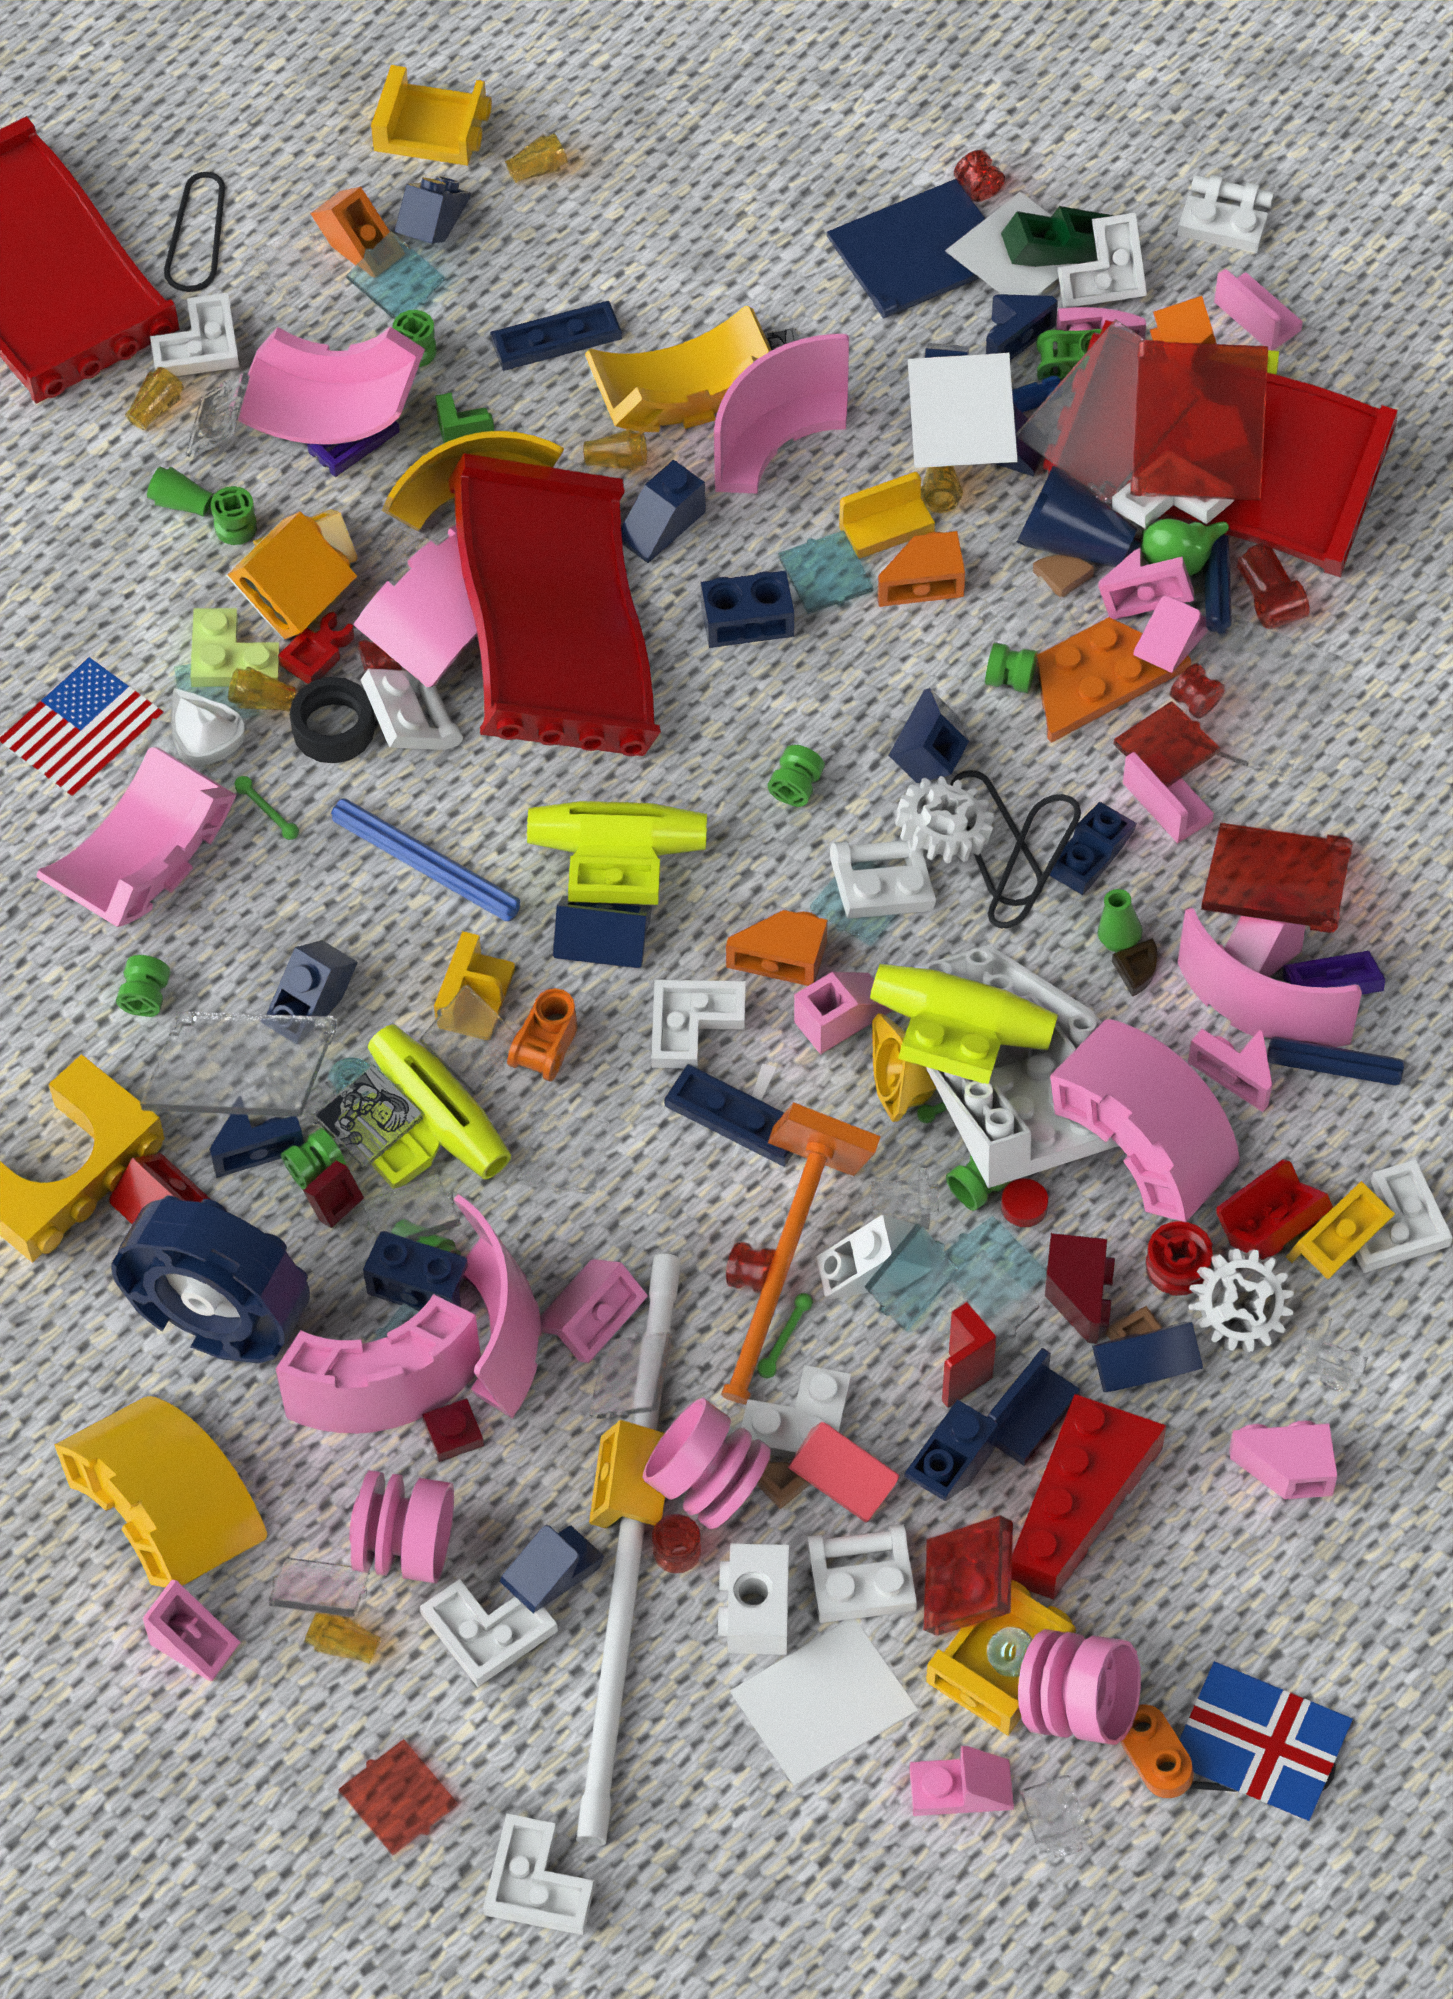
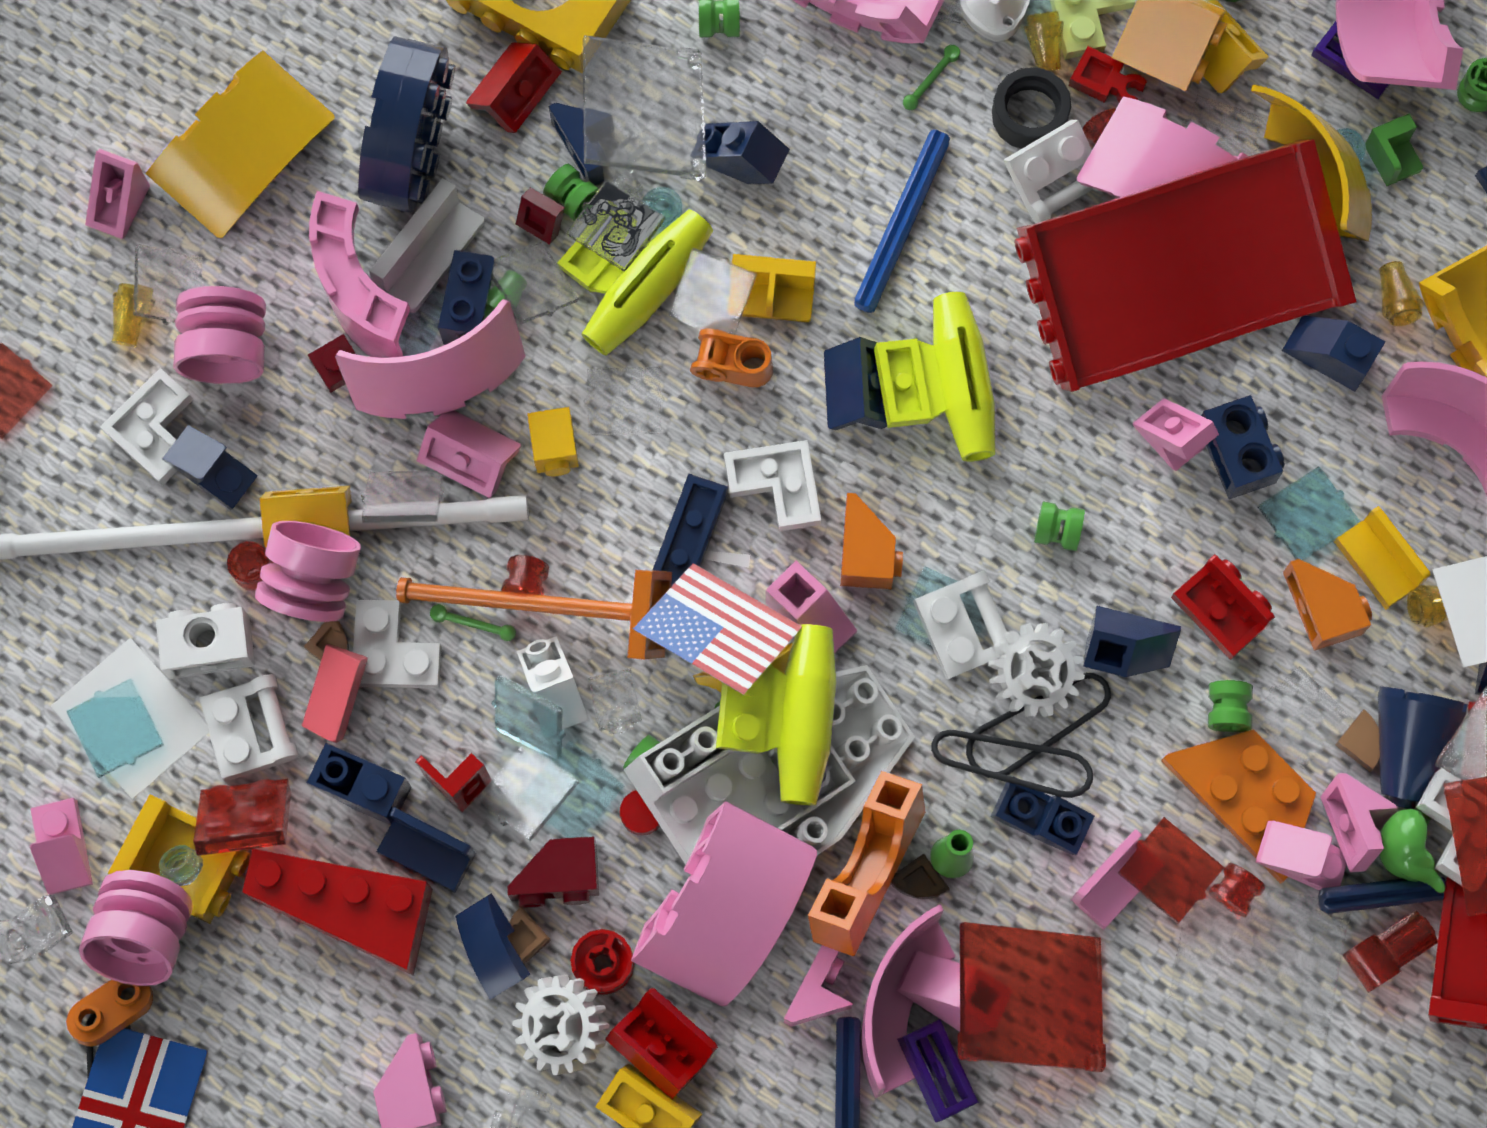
camera: 80 degrees right, 15 degrees up
none -> clear light blue piece [66,678,164,778]
none -> white panel [369,178,485,313]
none -> yellow brick [527,407,579,477]
none -> sticker [633,563,802,695]
none -> orange arch [808,771,926,957]
none -> bright pink slope [1133,398,1219,471]
none -> red bracket [1171,554,1275,660]

